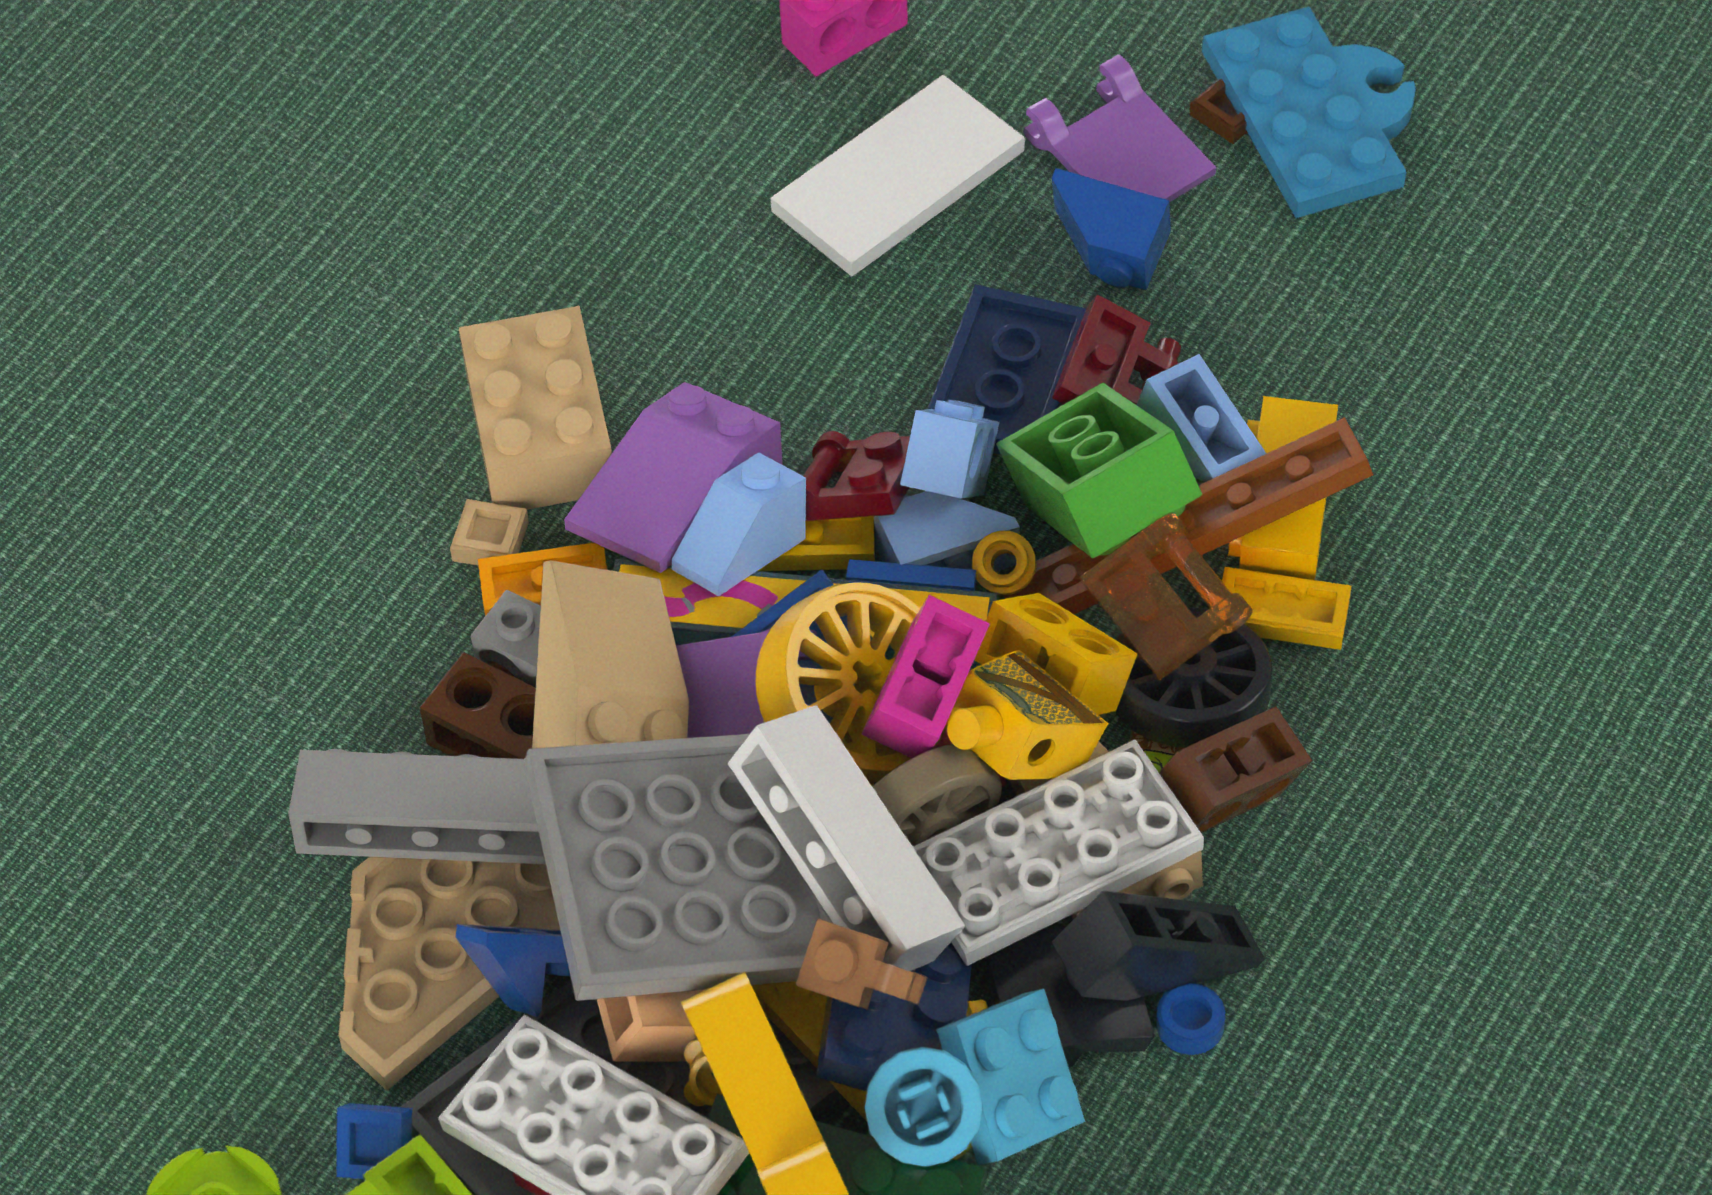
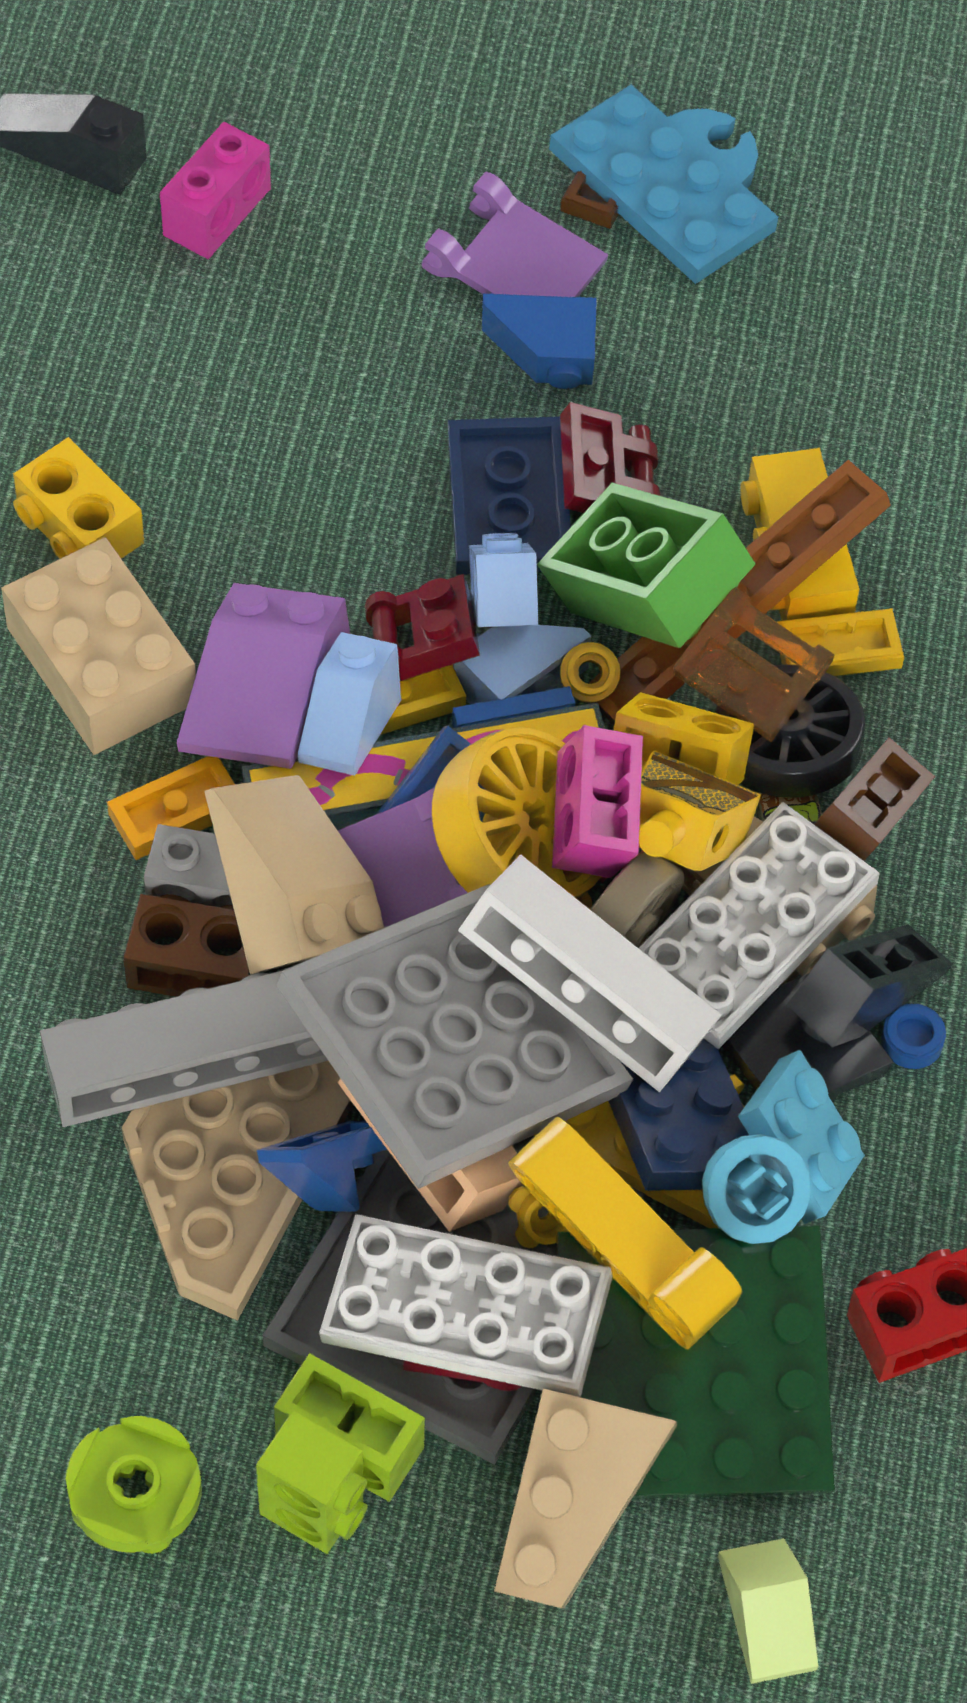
camera: 25 degrees left, 5 degrees up
blue plate [336,1103,412,1179] -> none
tan tile [450,499,529,565] -> none
white tile [771,75,1025,277] -> none
medium nougat plate [796,918,927,1009] -> none
light blue slope [1137,354,1267,482] -> none
none -> yellow brick [13,437,144,559]

